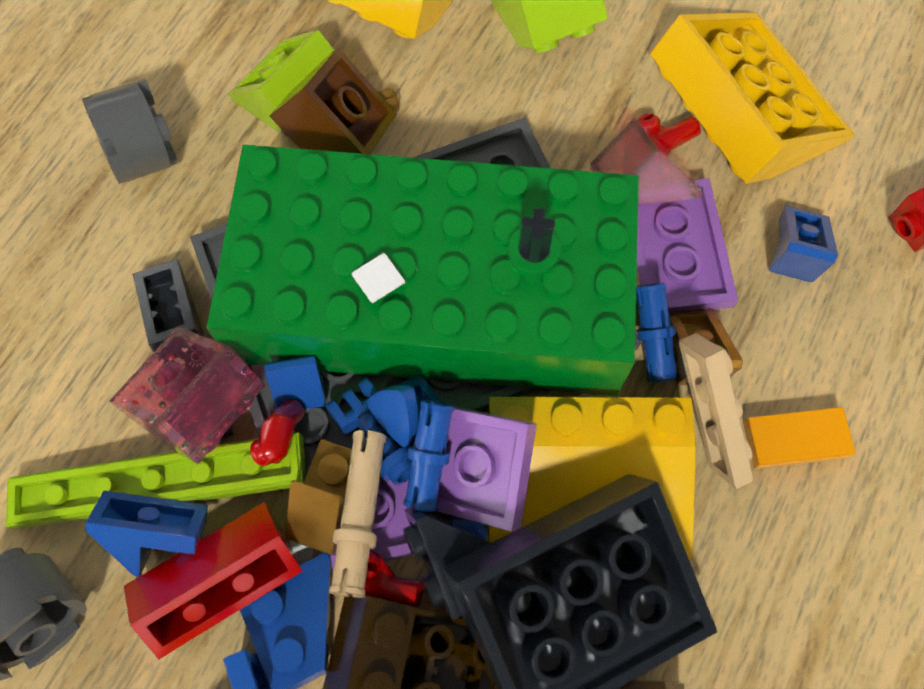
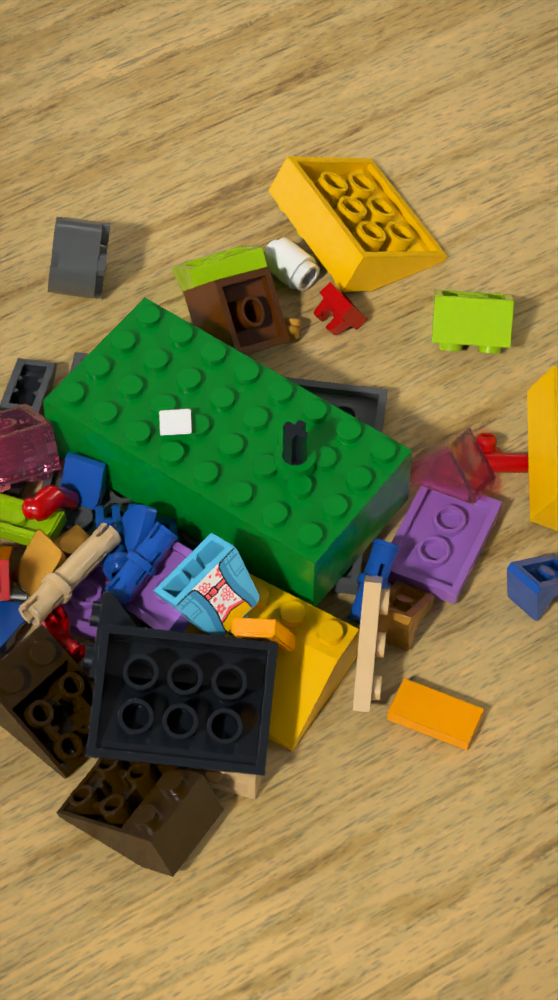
camera: 30 degrees right, 15 degrees down
none -> torso [153,533,260,638]
none -> light orange tile [231,617,296,652]
none -> white brick [264,237,320,291]
none -> red tile [314,282,368,335]

